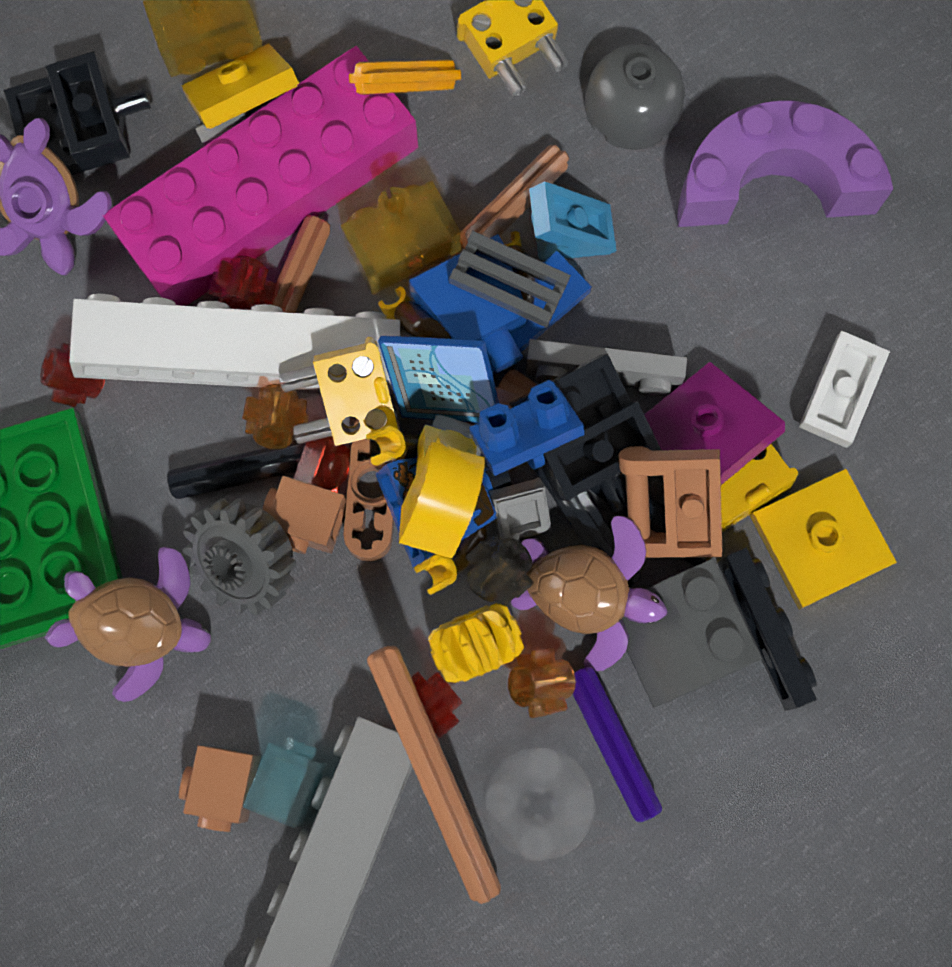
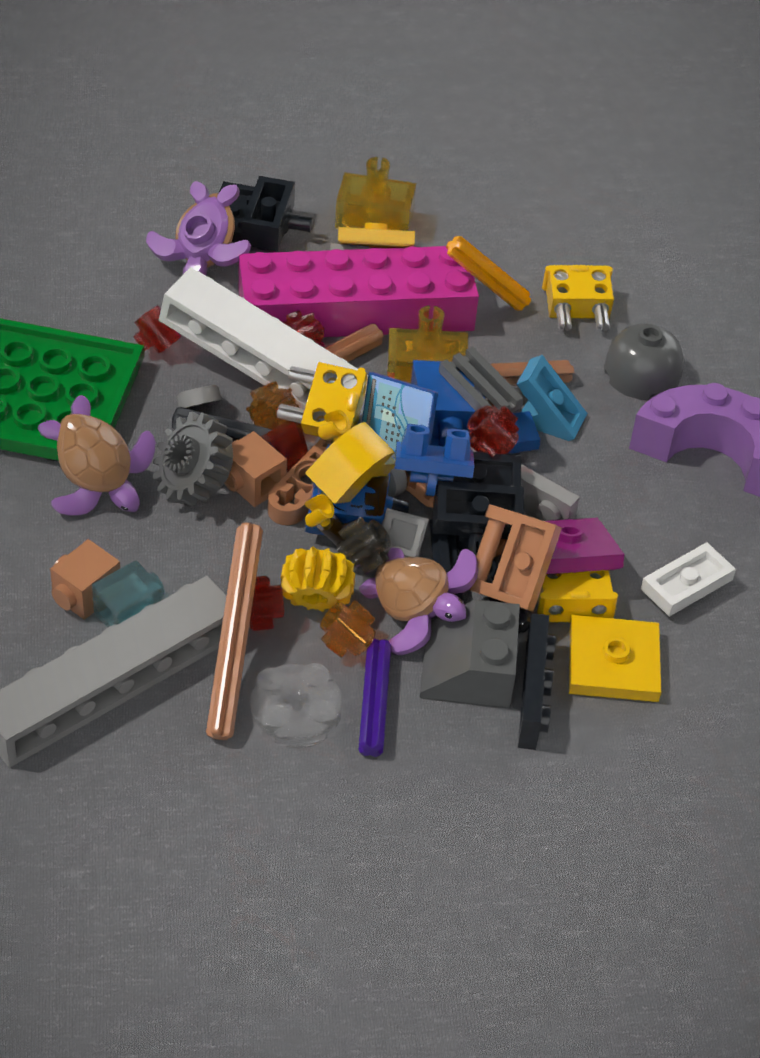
camera: 25 degrees right, 30 degrees down
none -> light grey tile [176,385,222,408]
none -> clear red gear [467,405,519,457]

